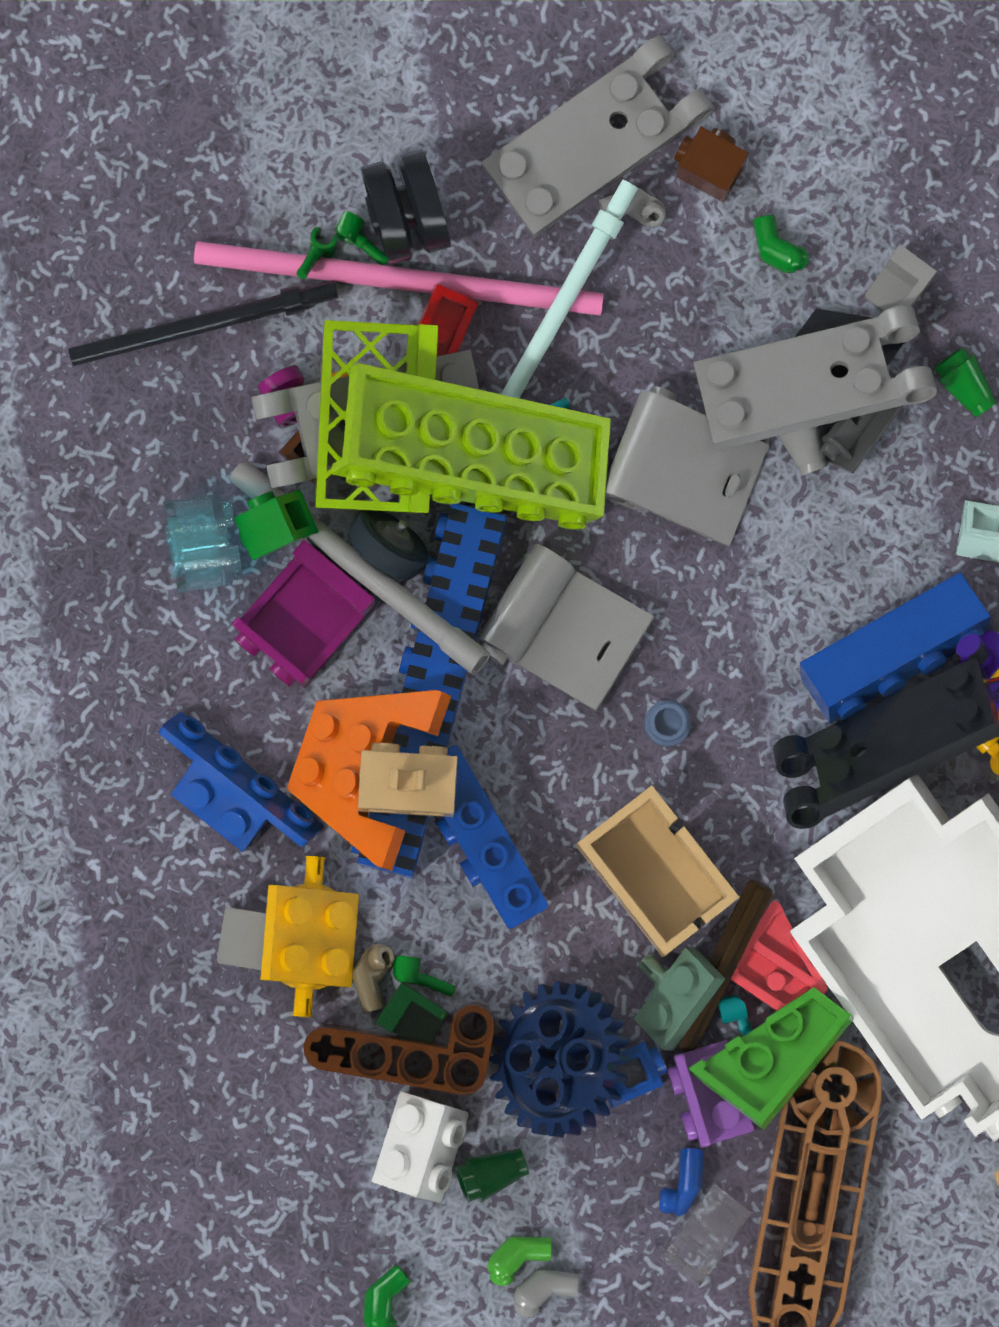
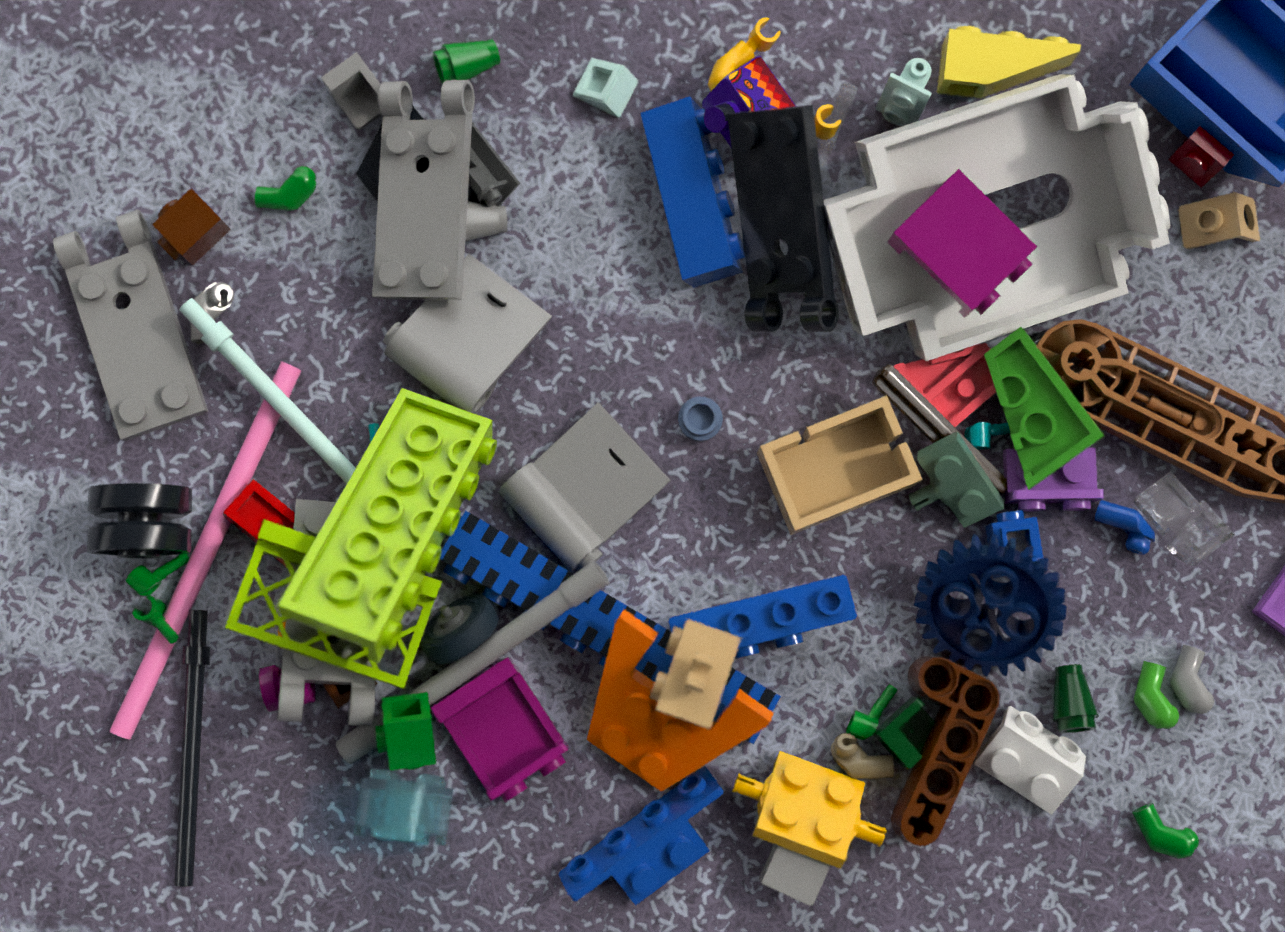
camera: 75 degrees left, 0 degrees up
none -> magenta panel [887,169,1037,318]

